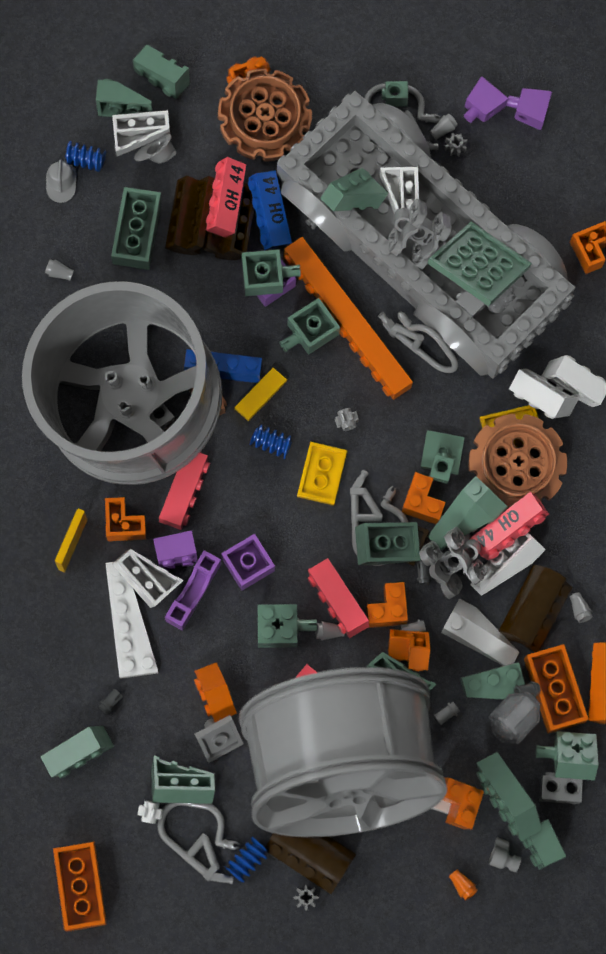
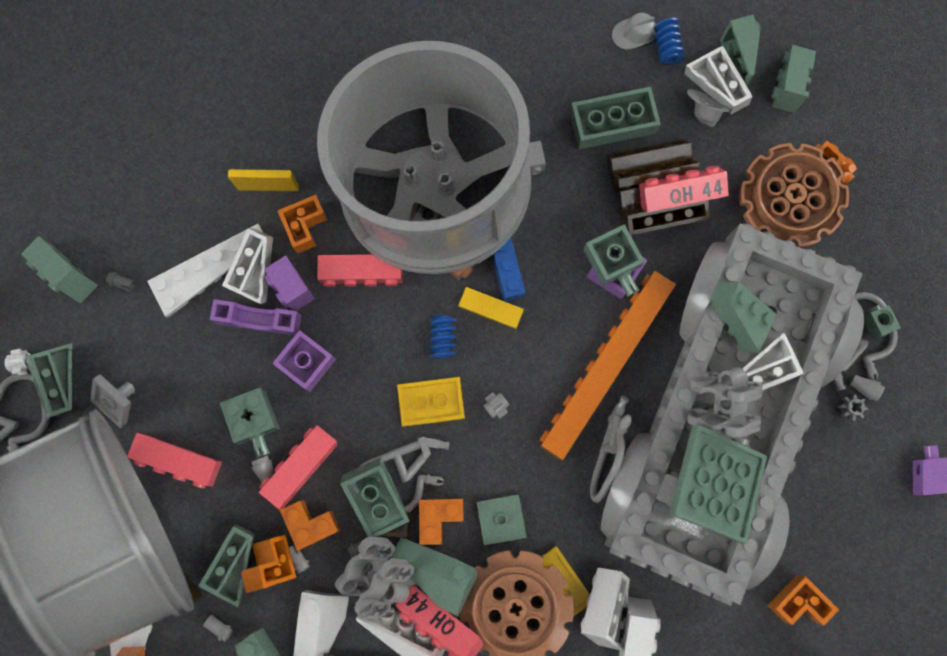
camera: 75 degrees right, 5 degrees up
light grey cone [45,259,74,281] -> none
orange brick [194,662,237,722] -> none
blue brick [248,171,292,250] -> none
sand green brick [279,298,340,355] -> none
sand green brick [429,453,454,484] -> none
medium lavender torso [464,77,508,122] -> none

